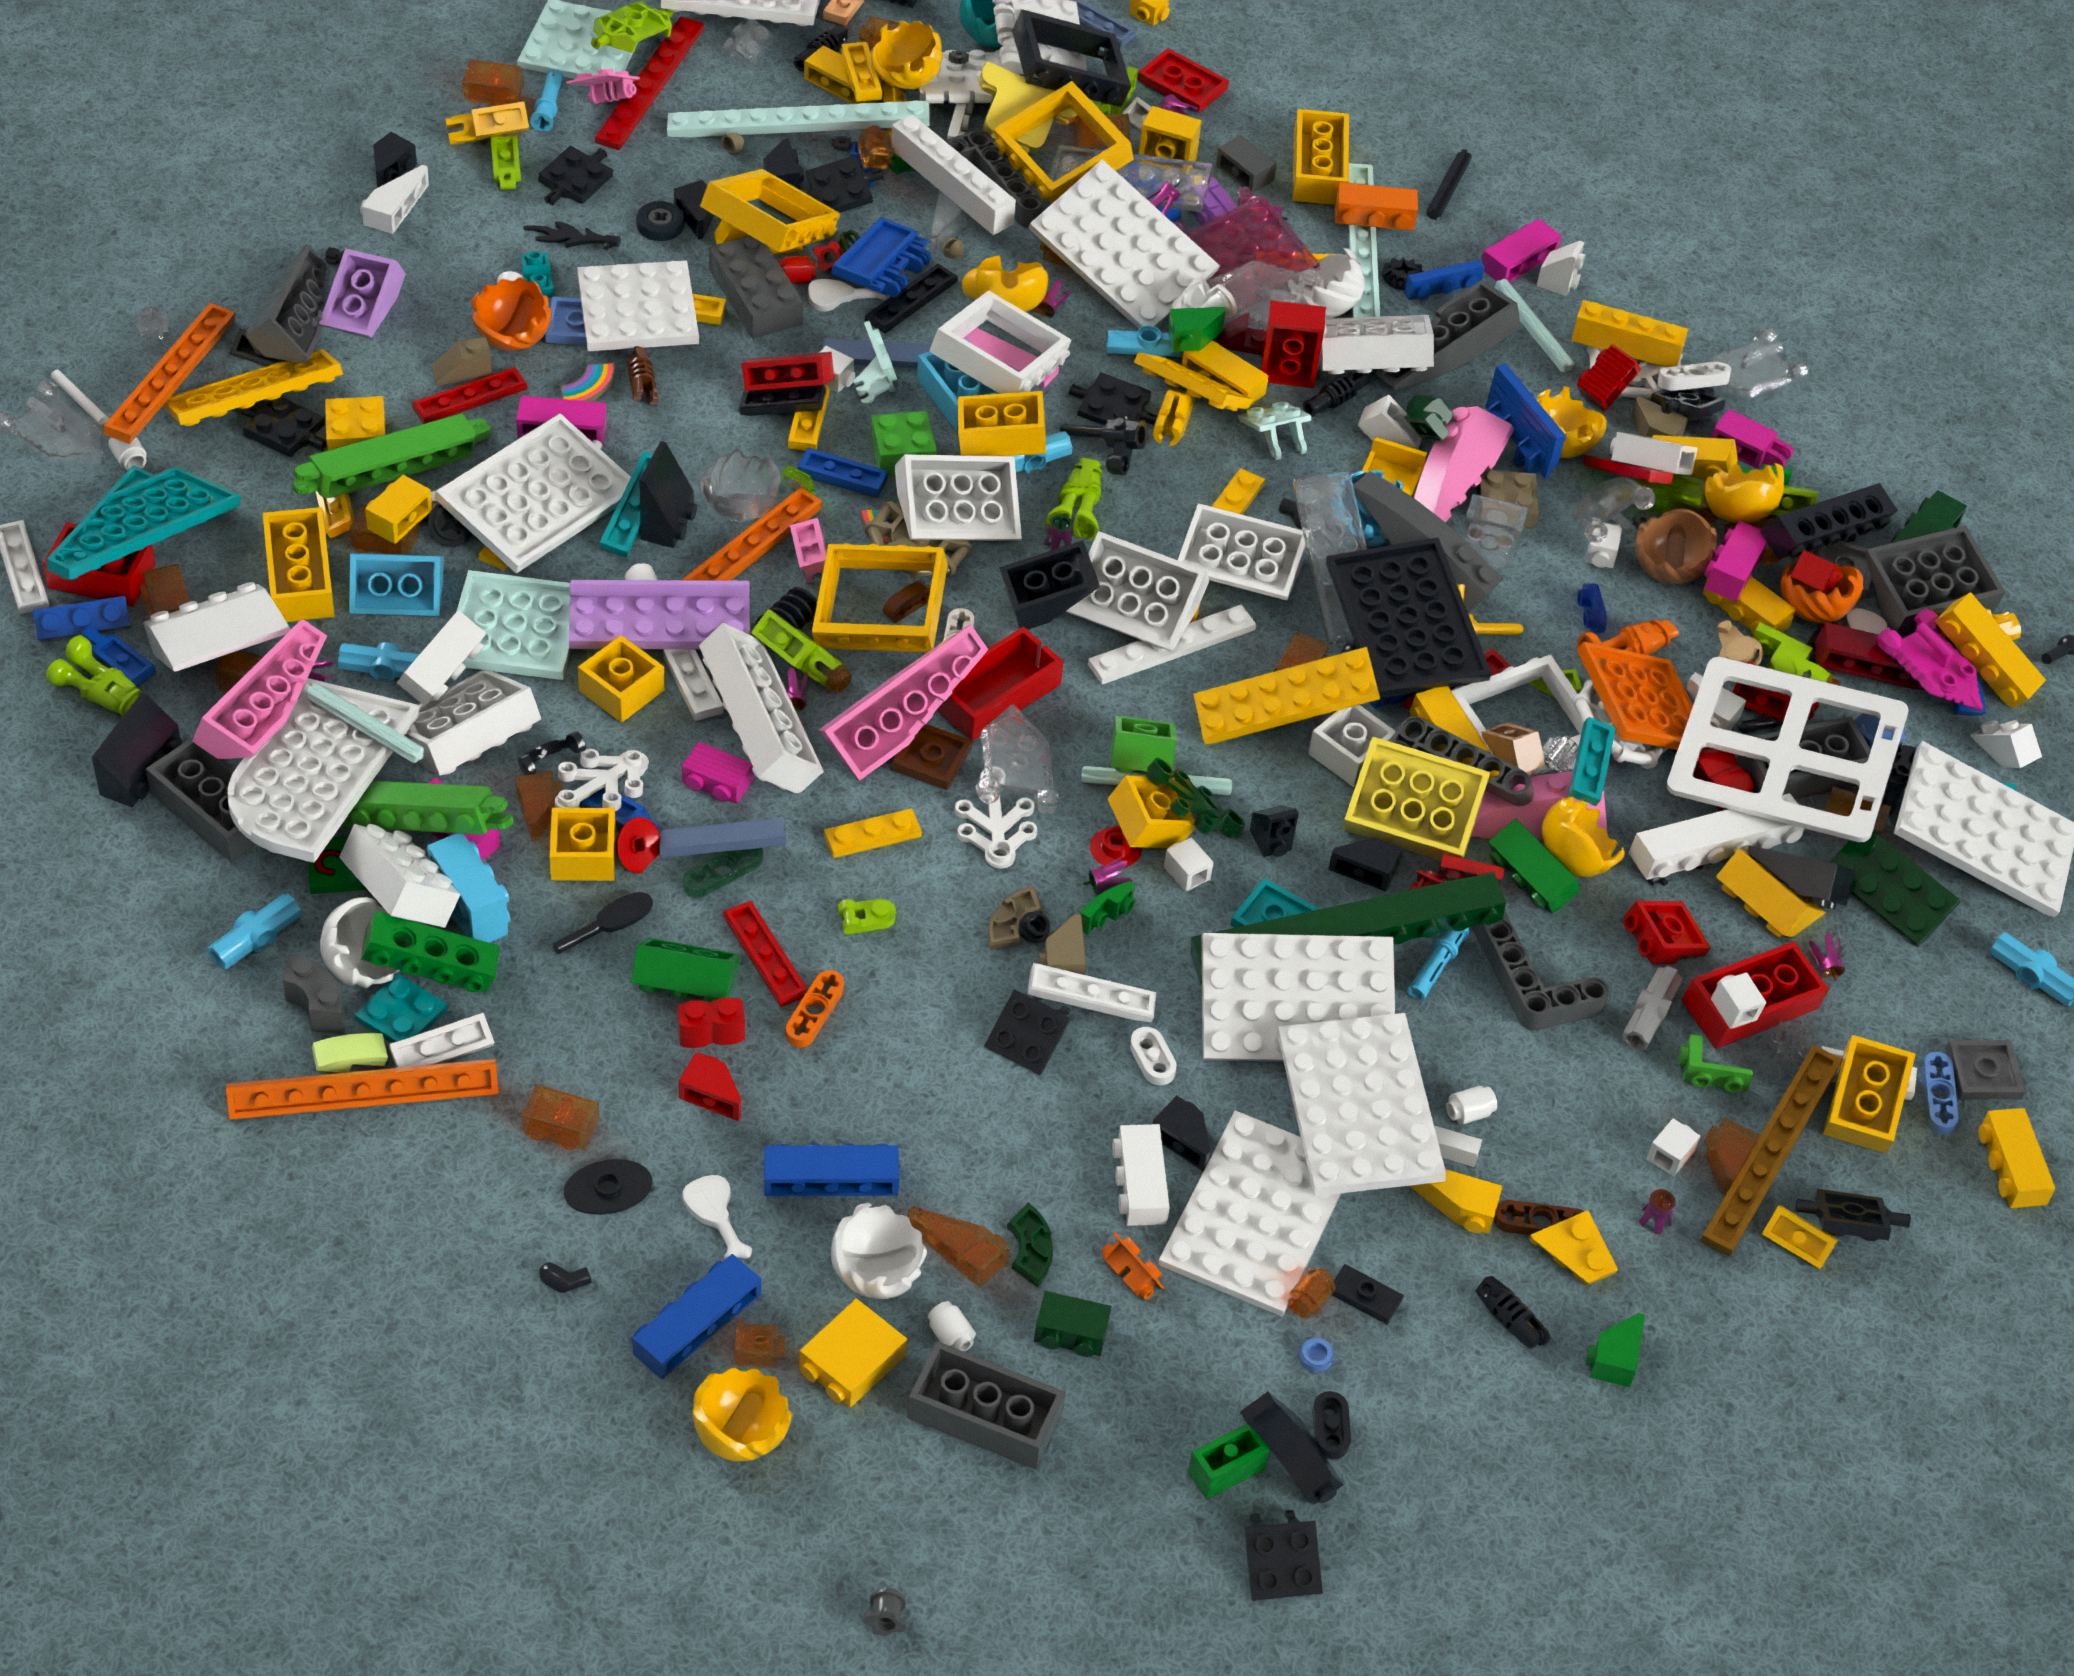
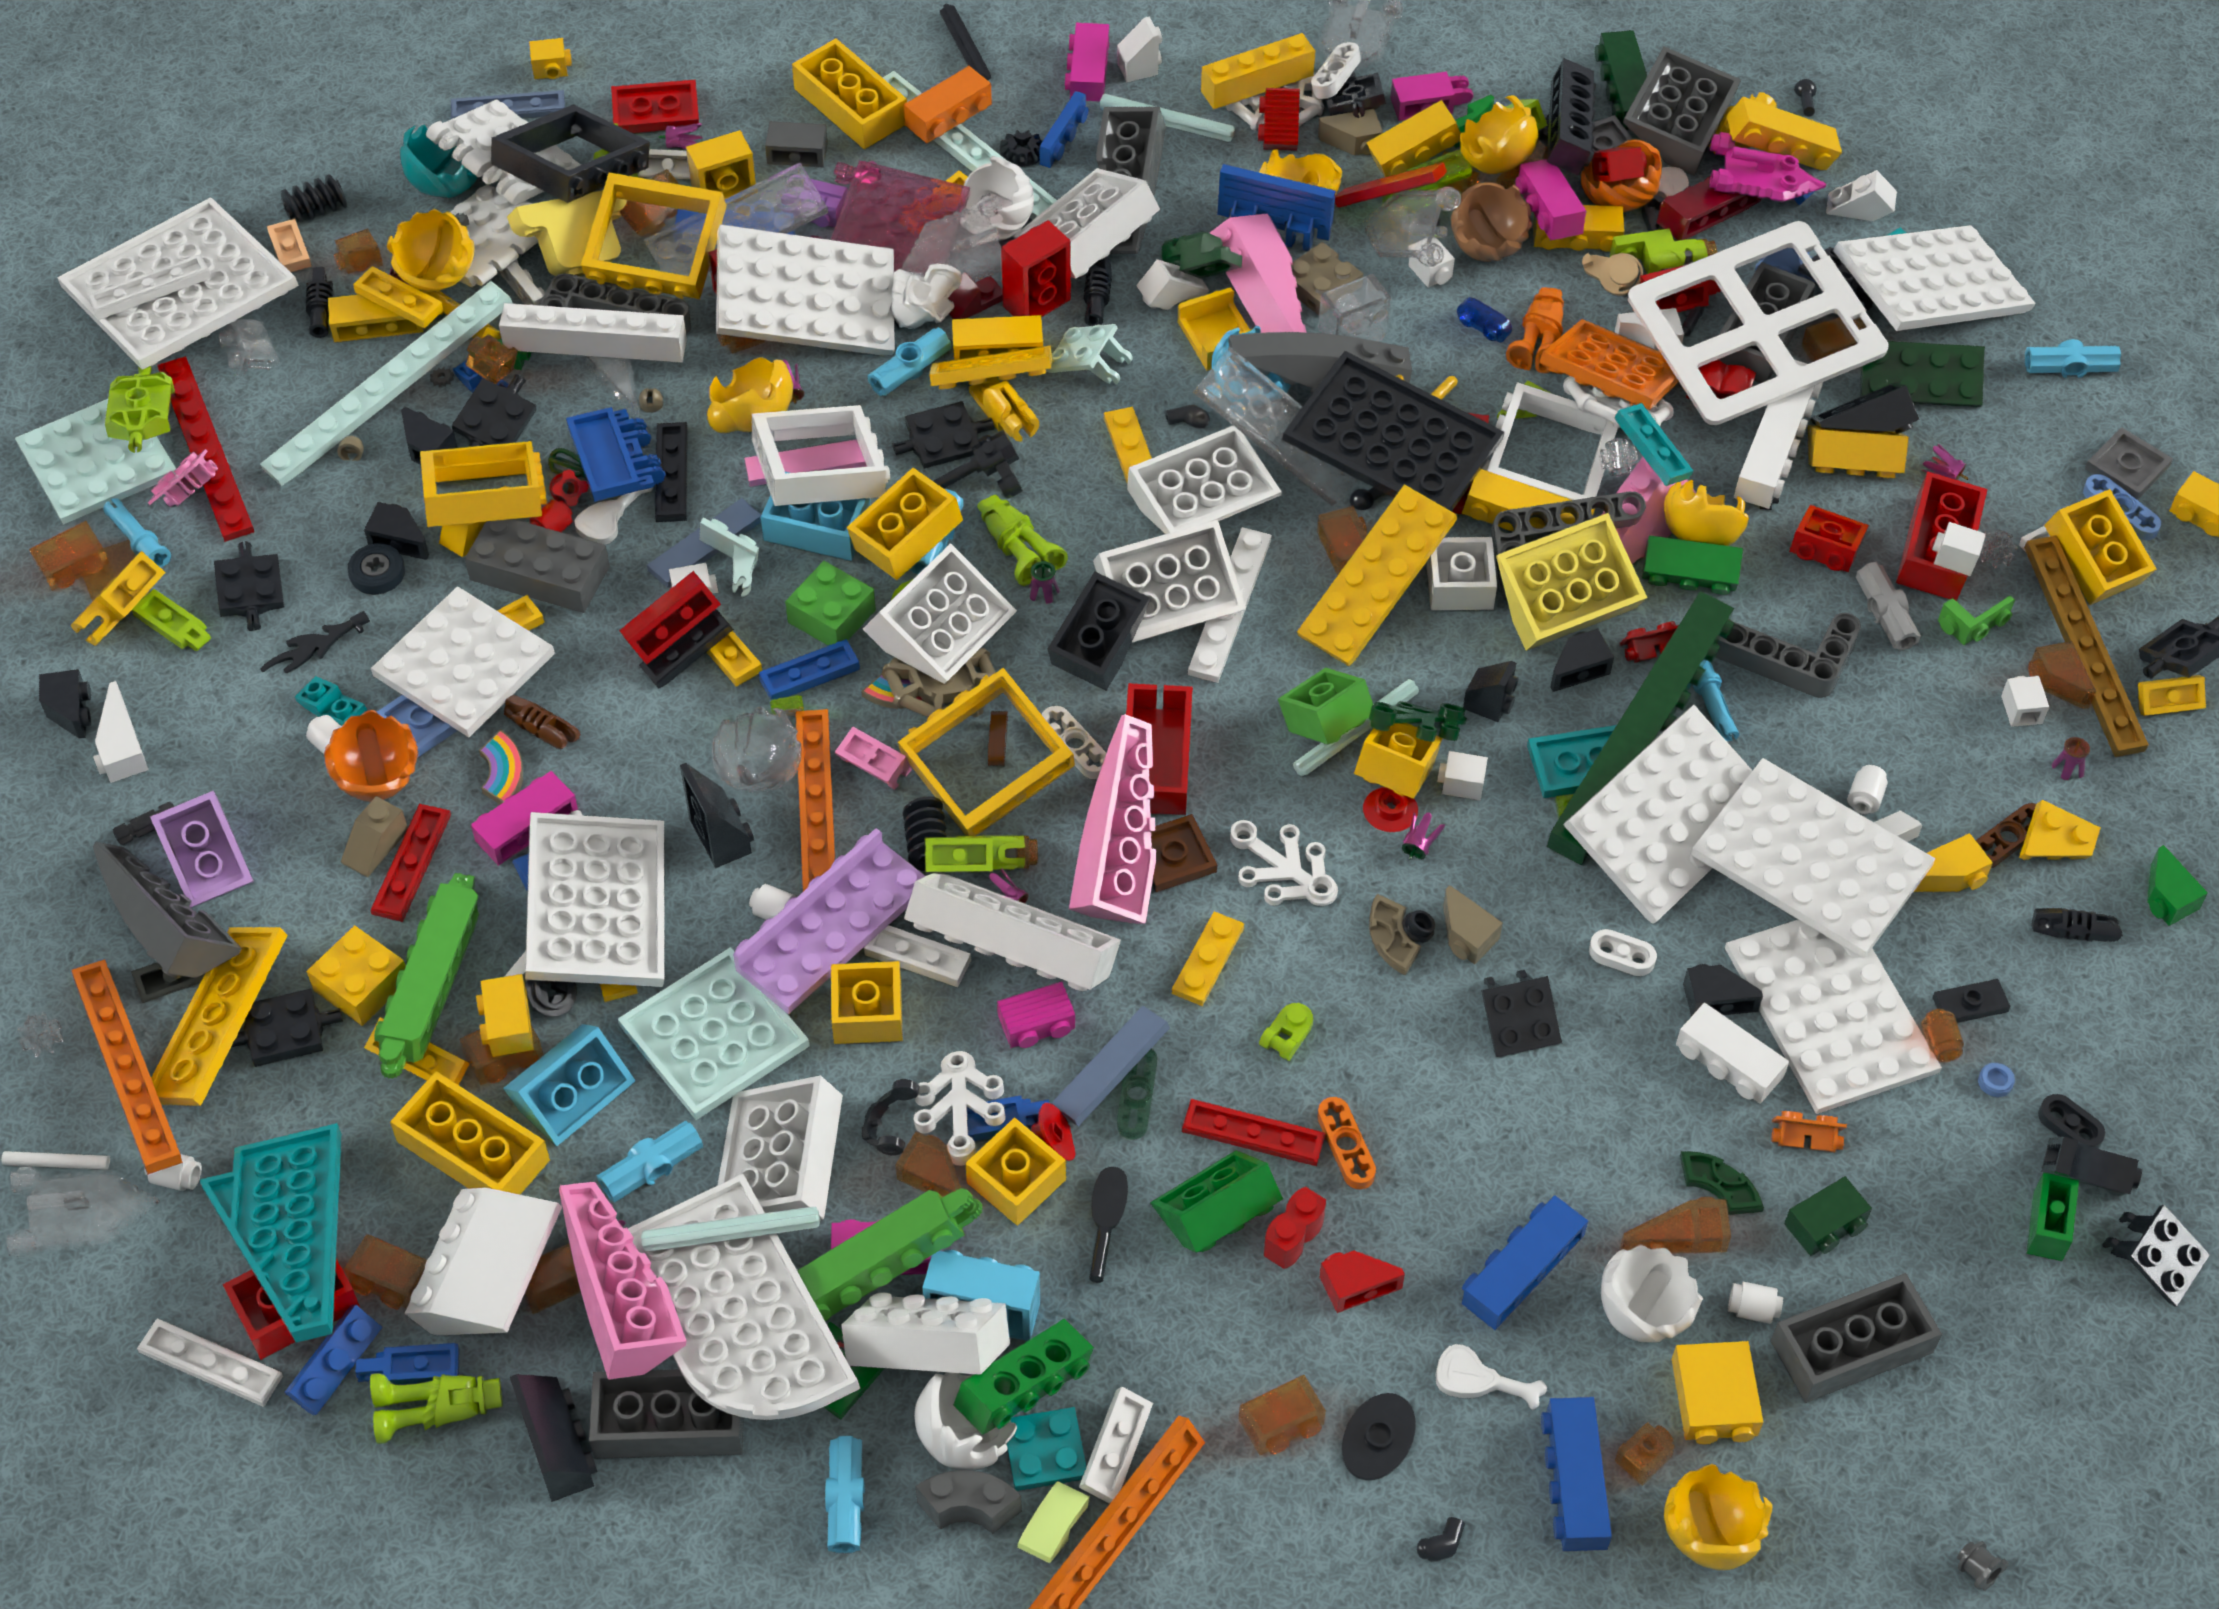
camera: 40 degrees left, 5 degrees up
white brick [397,610,487,706] -> none
teal plate [600,451,653,558] -> none
clear shield [976,703,1059,814] -> none
white tile [1027,963,1156,1022] -> none
green slope [1080,881,1135,935] -> none
flat silver piece [1146,181,1181,215] -> none
green slope [1168,307,1226,352] -> none
red plate [1438,854,1504,884] -> none
medium nougat slope [1481,723,1545,775] -> none
white brick [1610,432,1698,475] -> none

